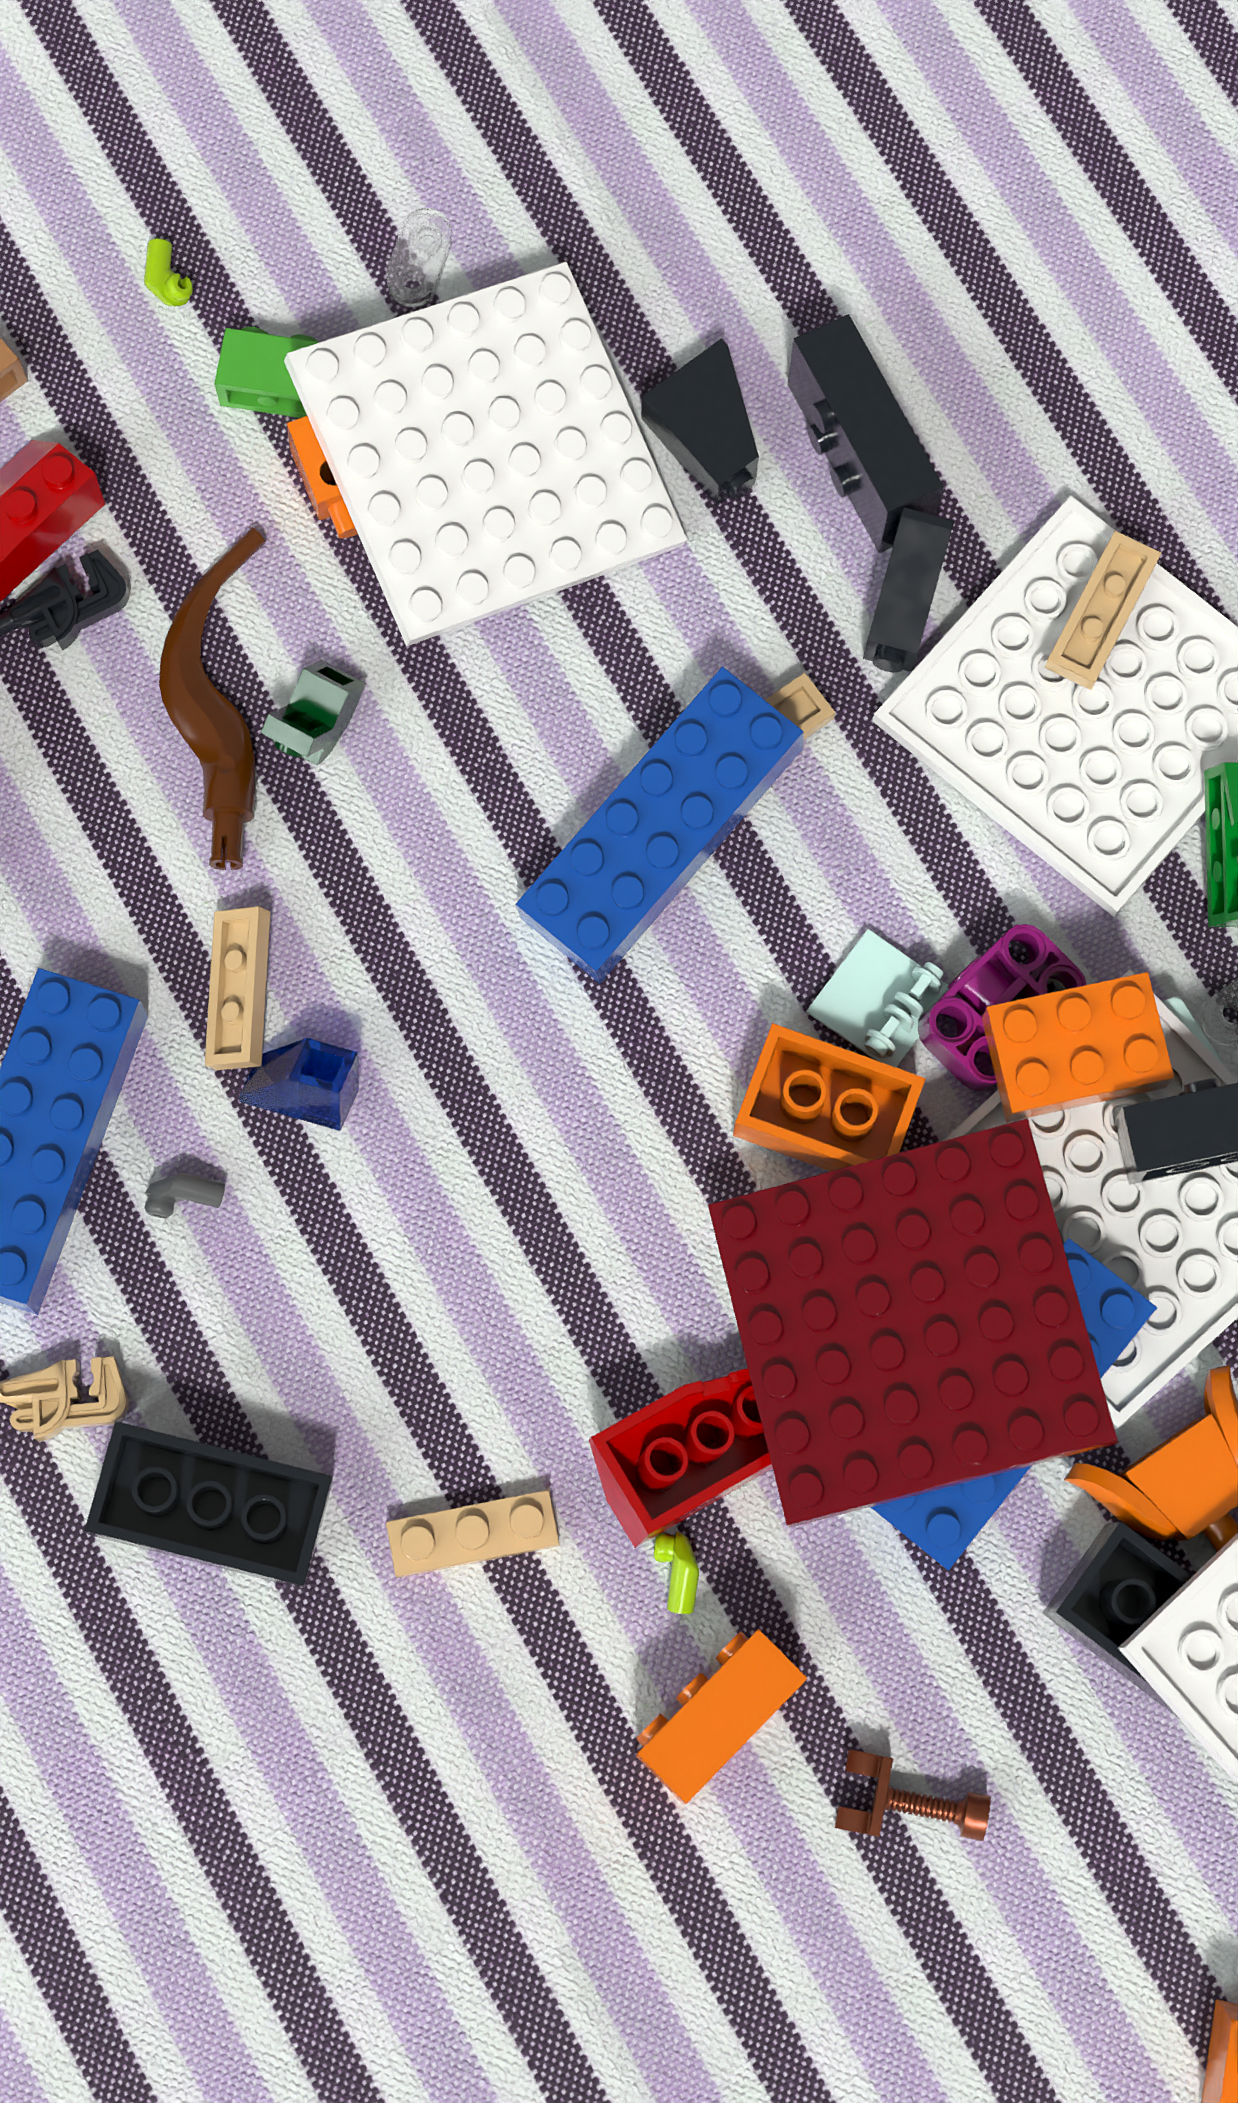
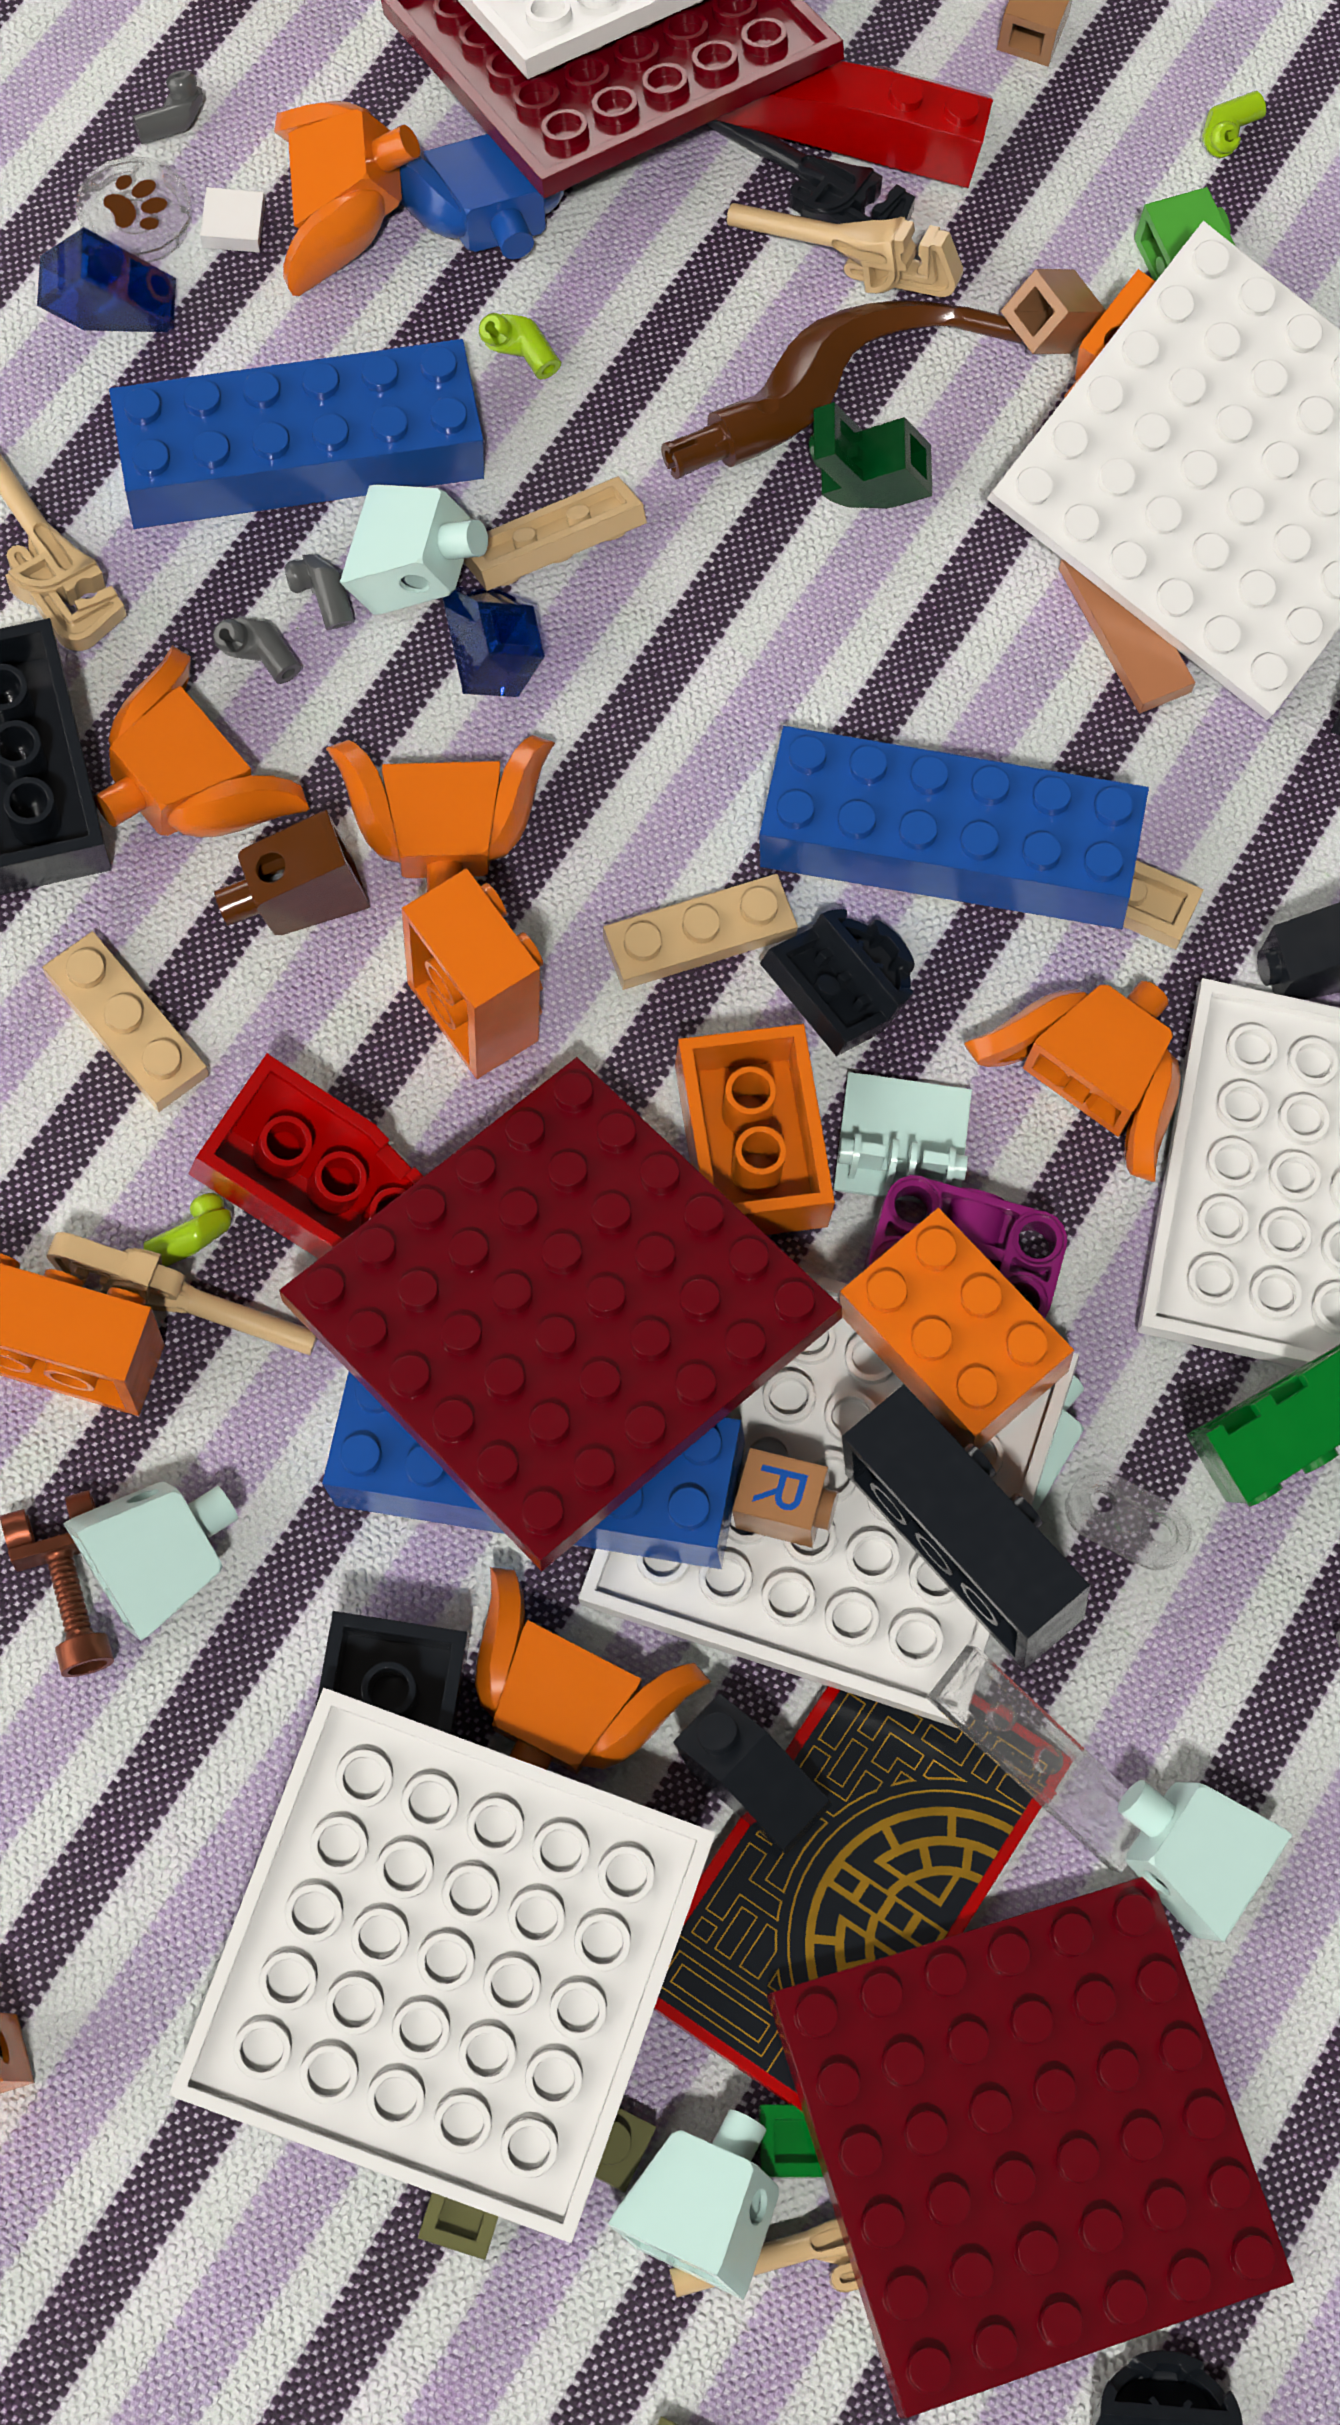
camera: 55 degrees right, 5 degrees down
none -> tan piece [46,1232,317,1356]
none -> light aqua torso [63,1481,239,1640]
none -> orange torso [94,645,310,838]
none -> dark grey arm [213,618,301,684]
none -> reddish brown torso [214,810,371,935]
none -> orange torso [326,735,555,892]
none -> light aqua torso [340,484,488,615]
none -> orange brick [401,868,543,1080]
none -> lime arm [479,313,561,380]
none -> tan plate [603,874,798,990]
none -> tan piece [727,203,963,297]
none -> medium nougat brick [732,1448,838,1548]
none -> black slope [760,909,915,1057]
none -> orange torso [964,981,1180,1182]
none -> medium nougat brick [1000,269,1106,354]
none -> nougat tile [1059,559,1196,714]

